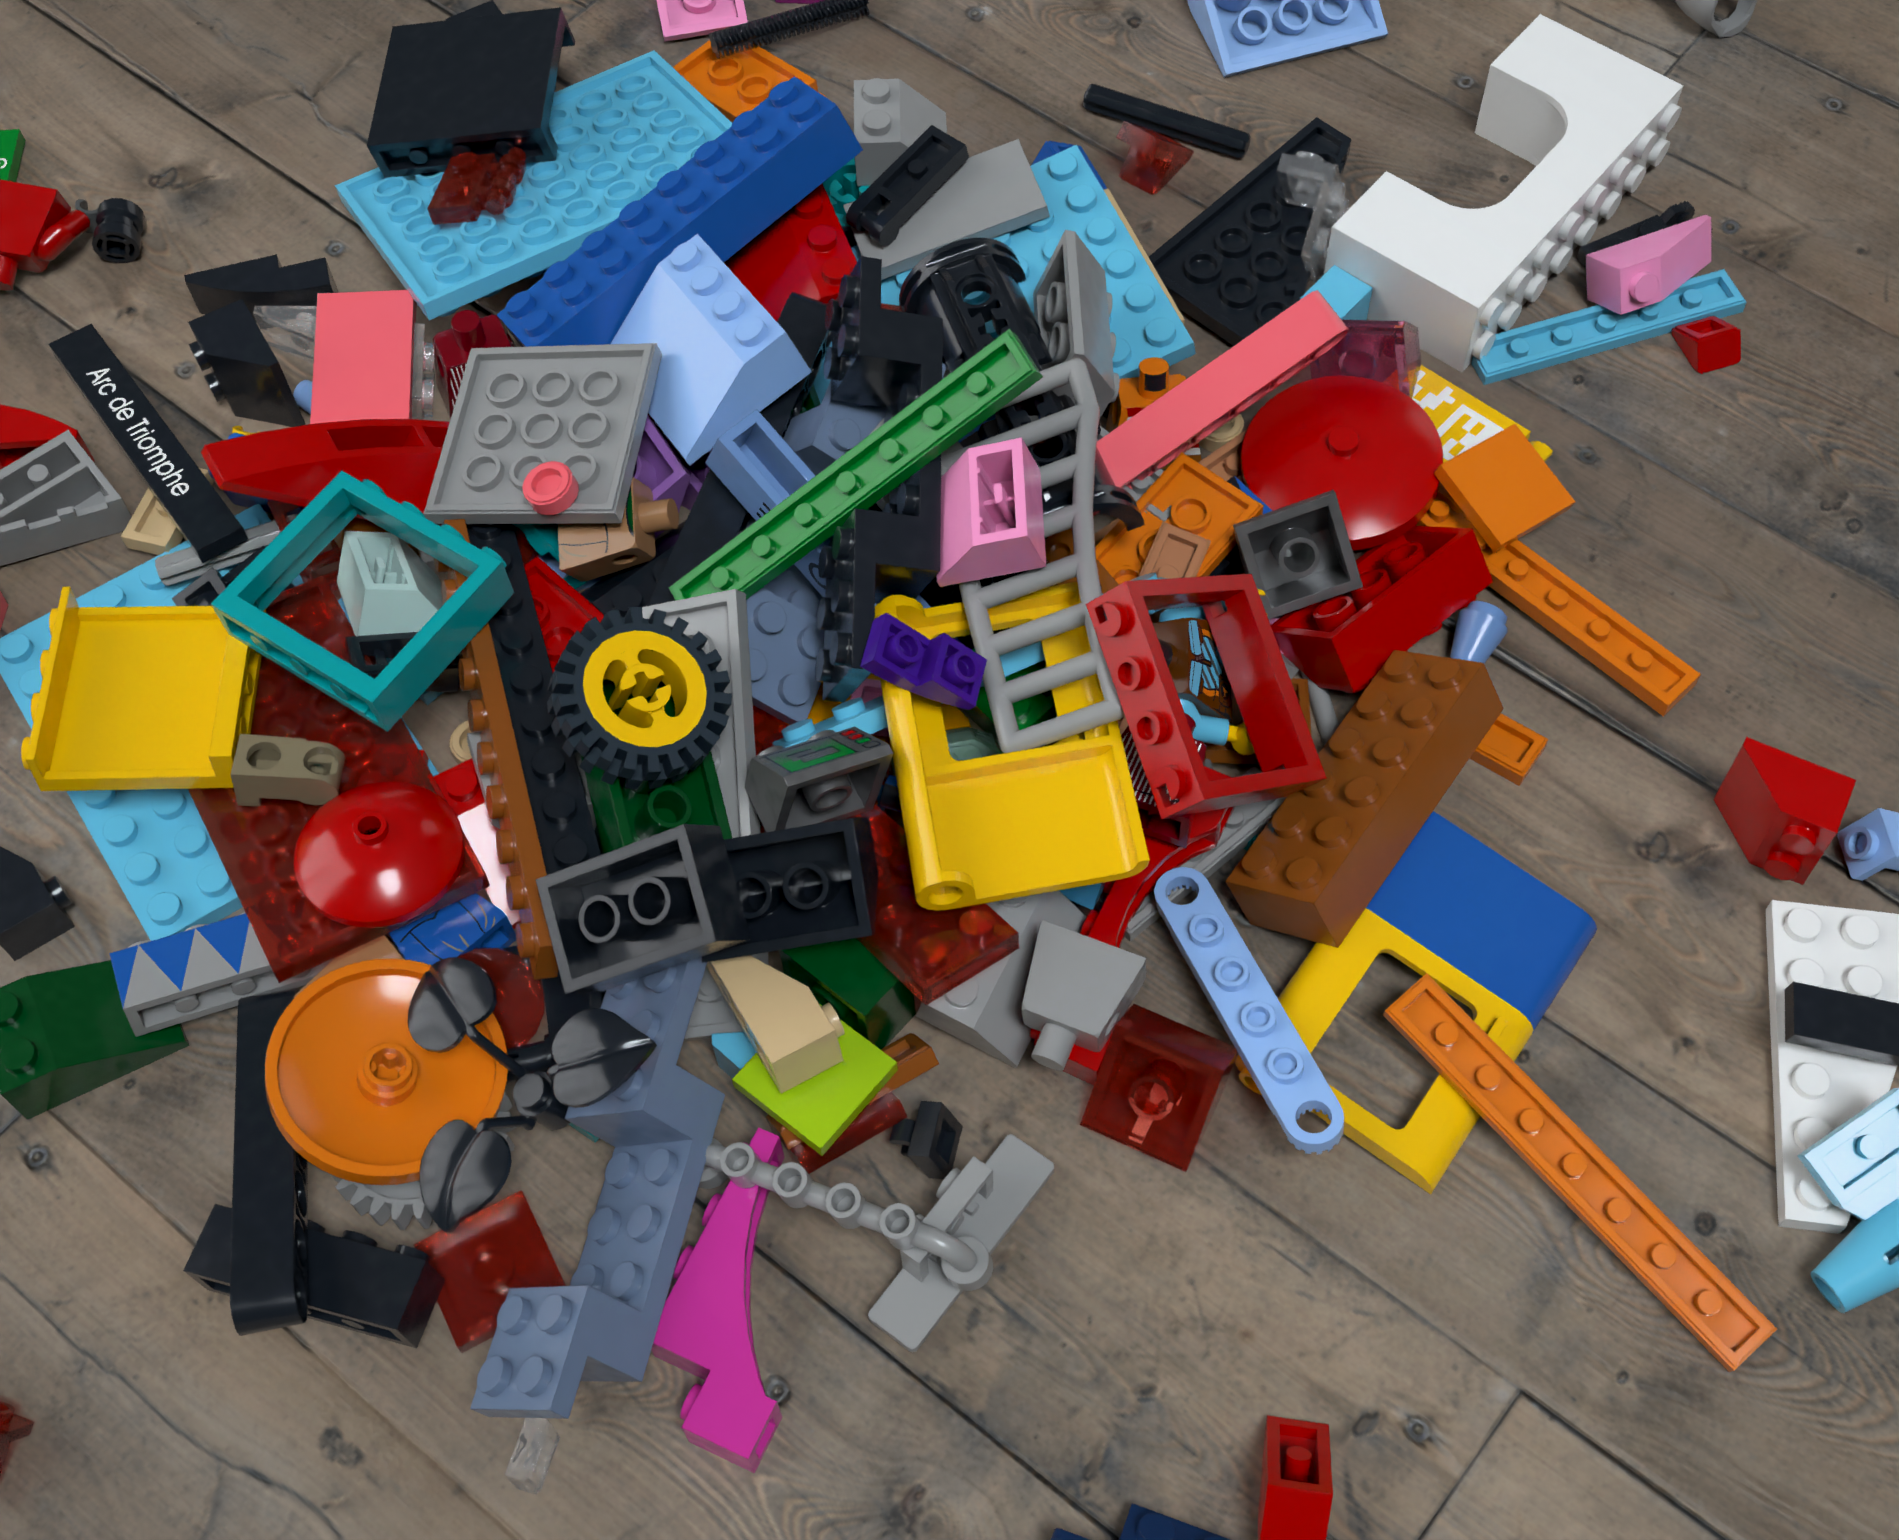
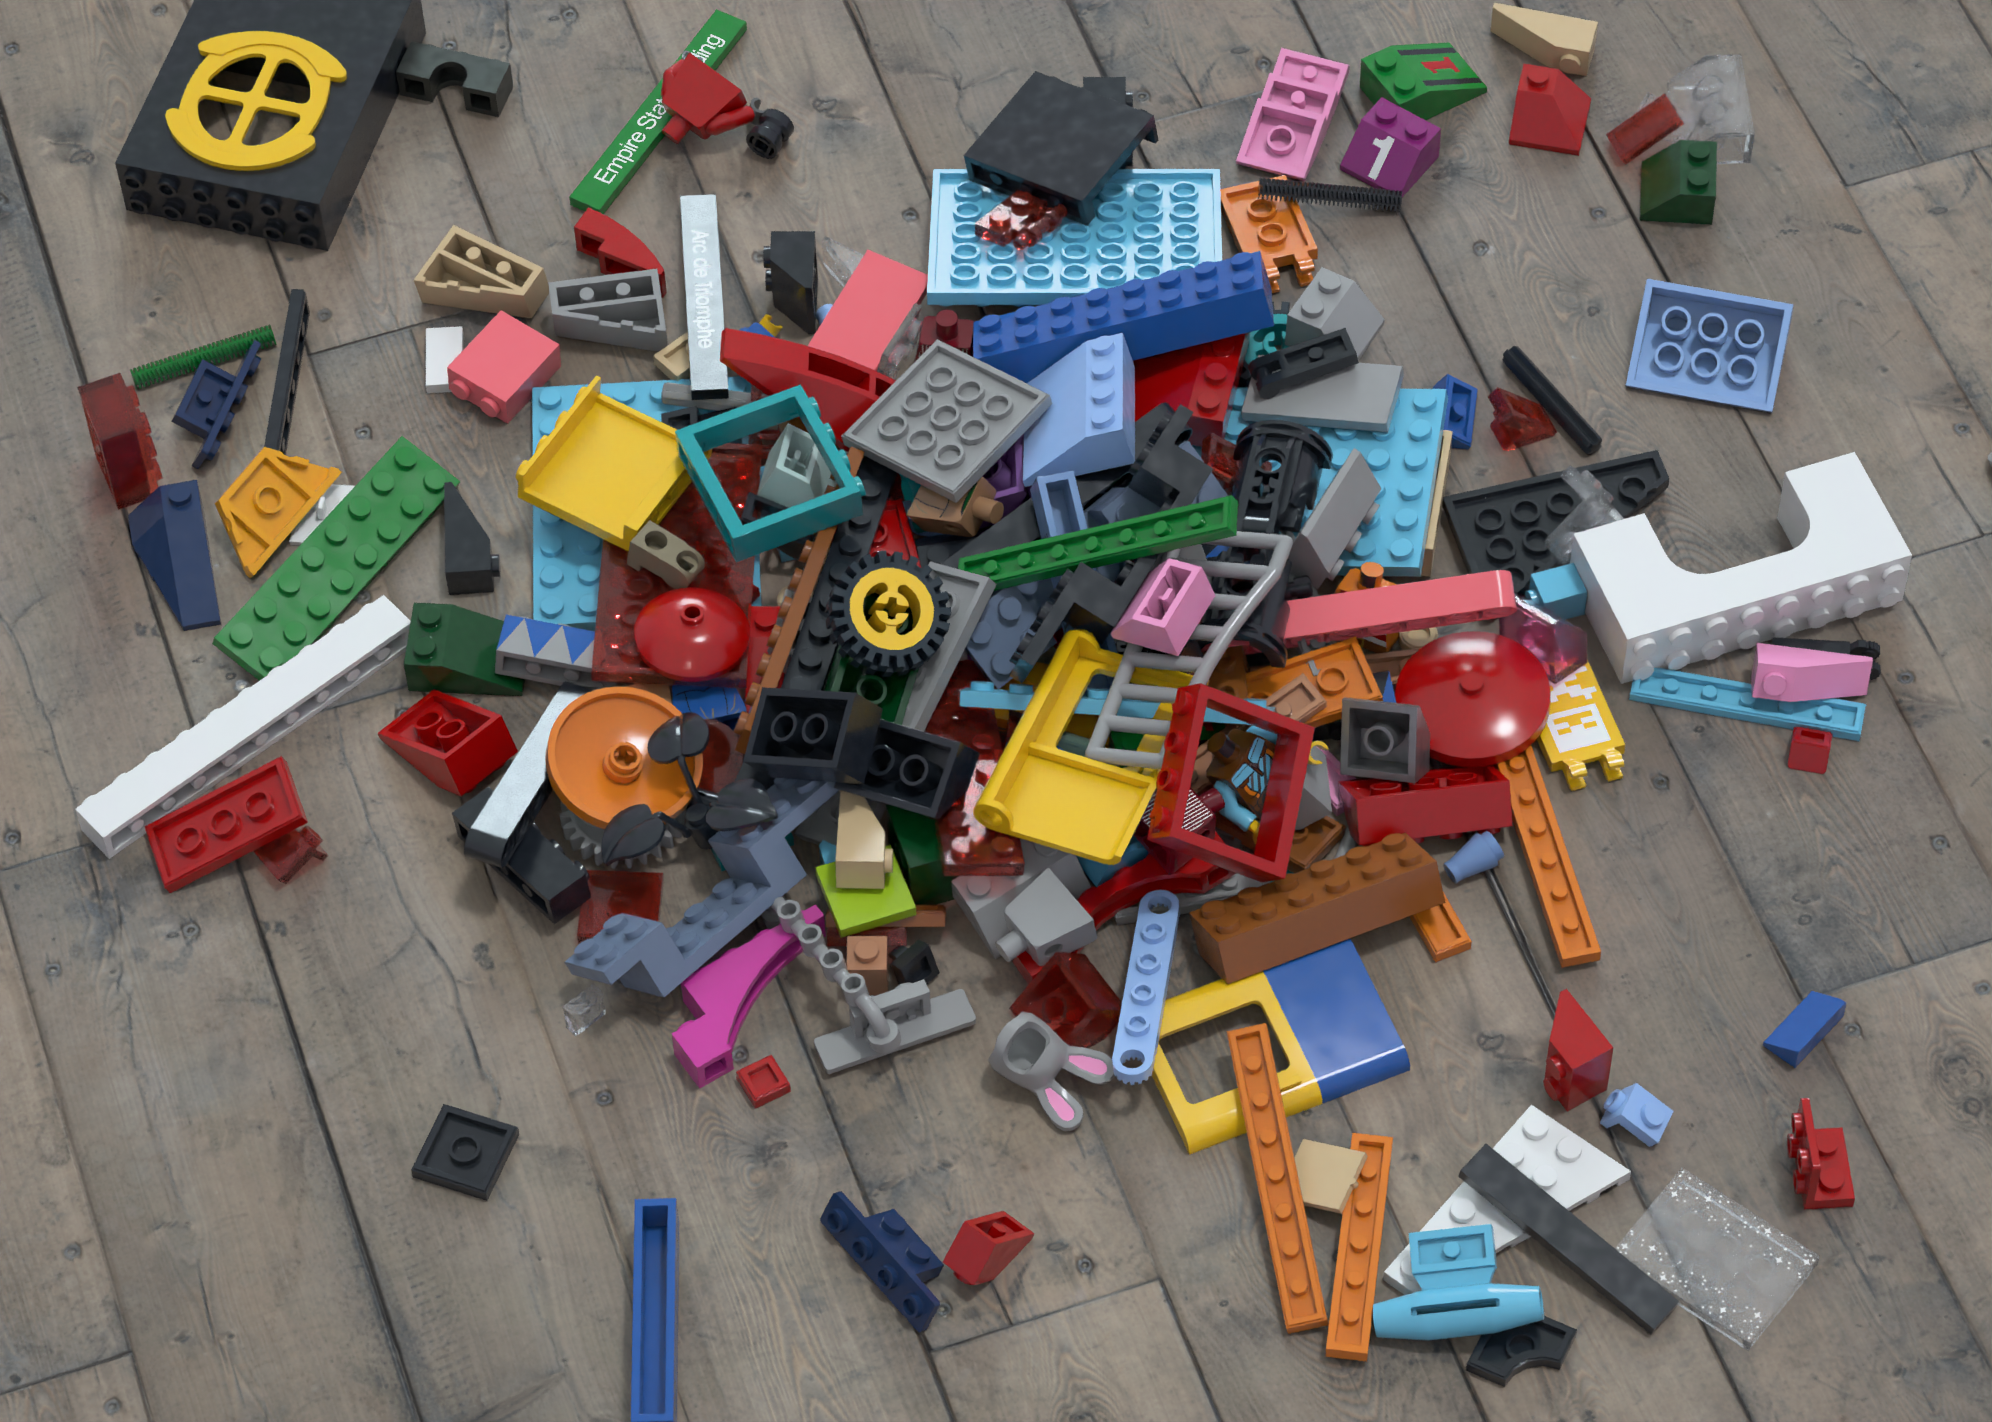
camera: 30 degrees right, 5 degrees down
black slope [184,254,338,323] -> none
coral tile [522,461,579,515] -> none
flat silver slope [744,727,893,832] -> none
dark purple slope [860,612,987,710] -> none
orange tile [1434,424,1575,553] -> none
none -> red slope [377,689,518,796]
none -> red tile [736,1054,791,1109]
none -> nougat brick [847,936,889,995]
none -> light grey piece [988,1012,1115,1131]
none -> tan piece [1294,1139,1368,1214]
none -> orange plate [1325,1133,1393,1362]

